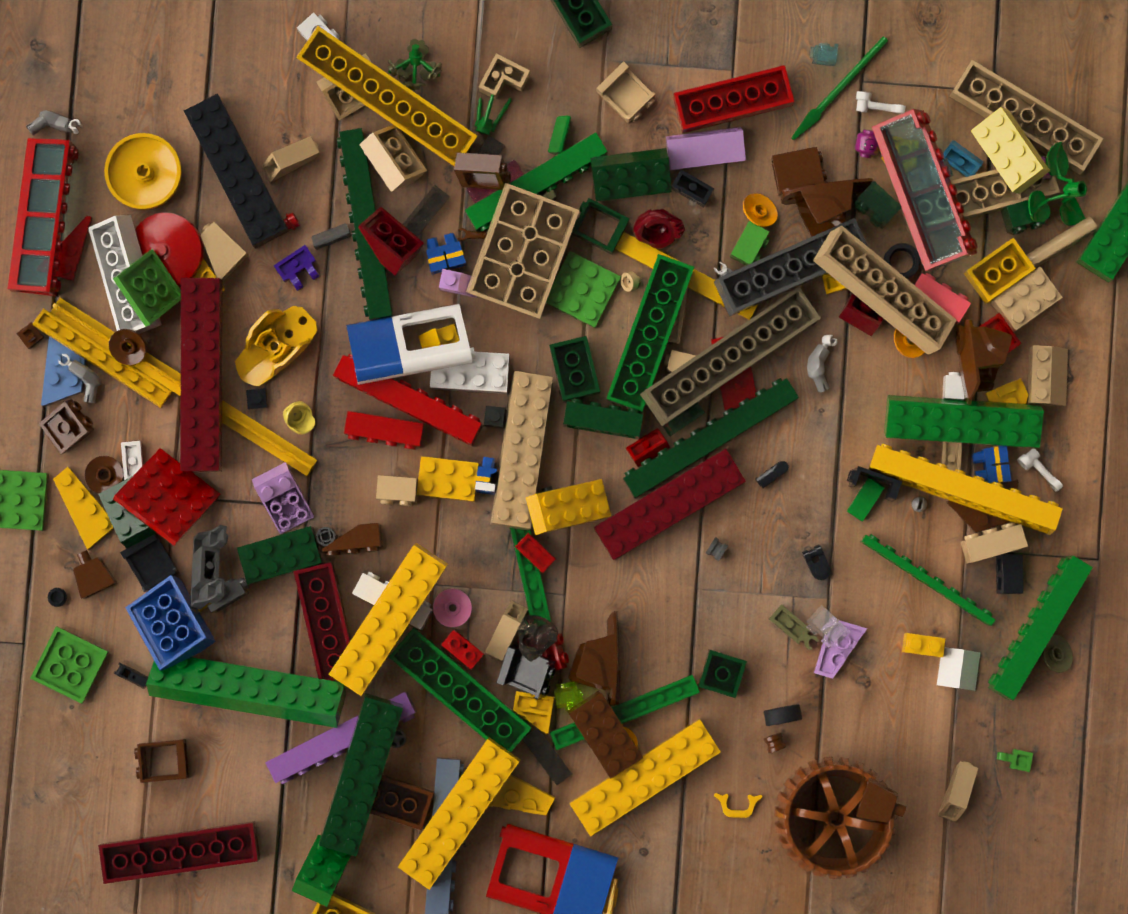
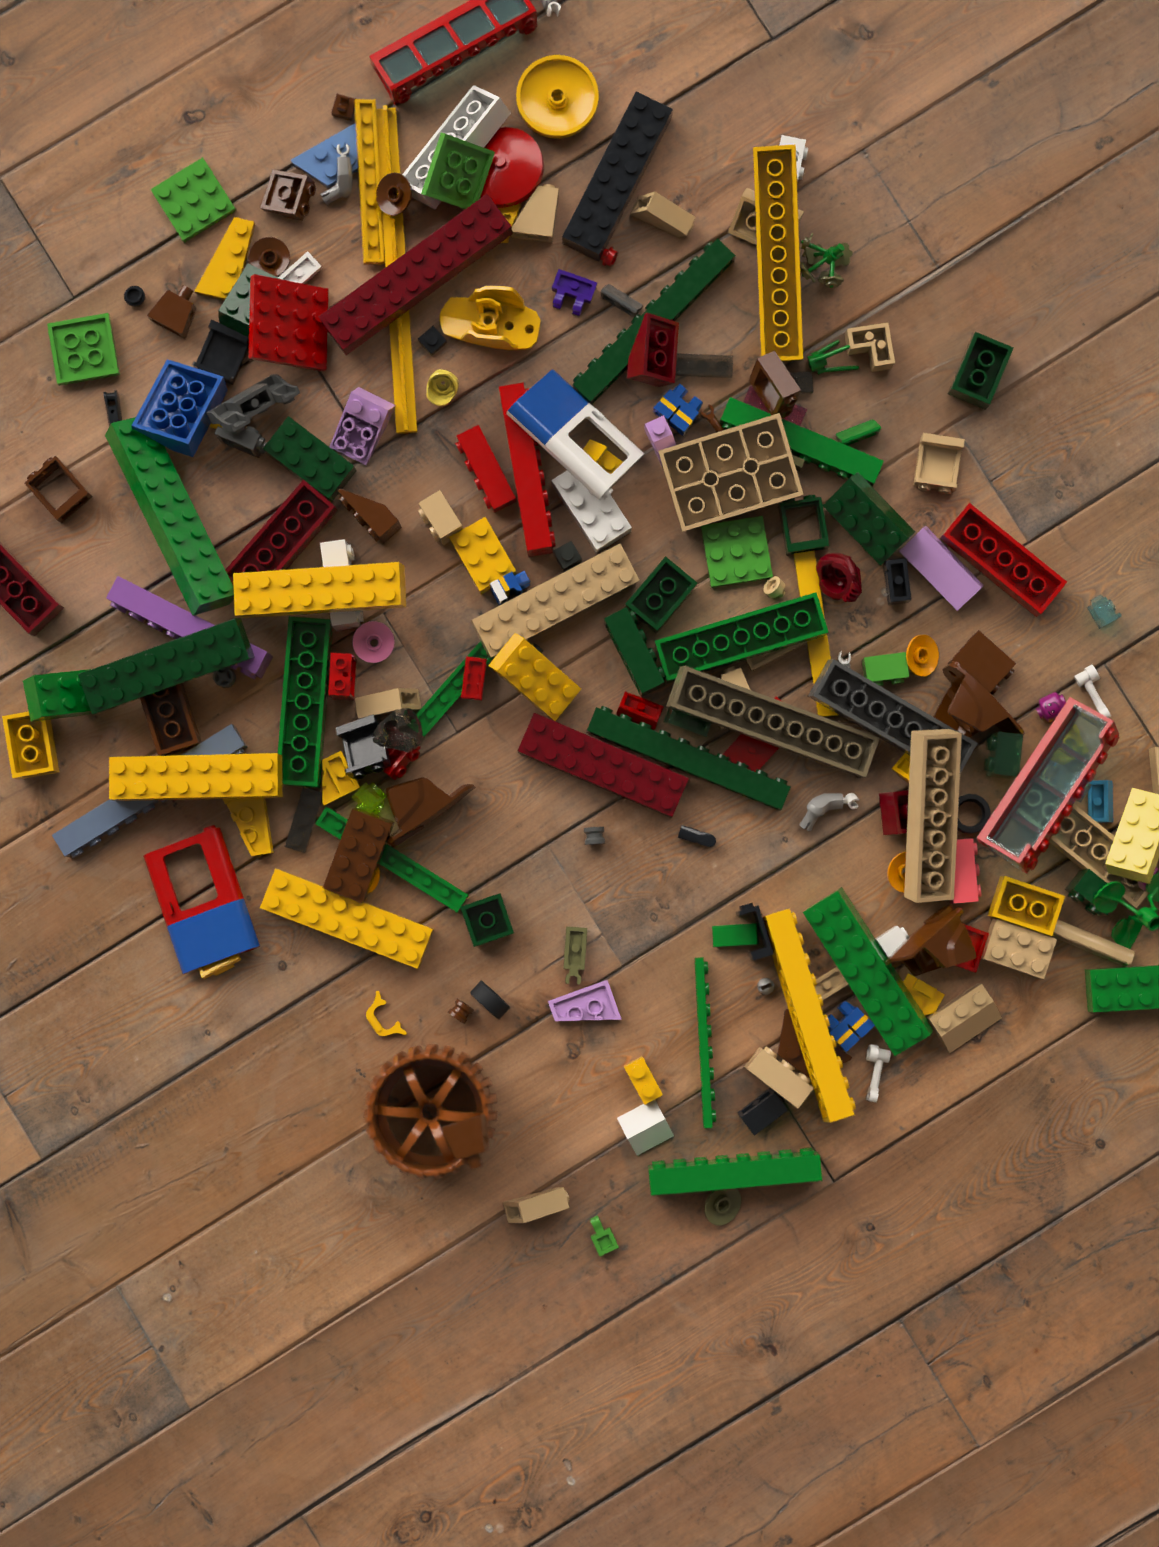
camera: 55 degrees right, 0 degrees up
red wing [37,216,92,282] -> none
dark grey wheel [316,527,337,547] -> none
tan brick [360,125,427,192] -> none
green piece [791,36,888,140] -> none
black plate [802,544,831,580] -> none
clear brick [806,605,851,649] -> none

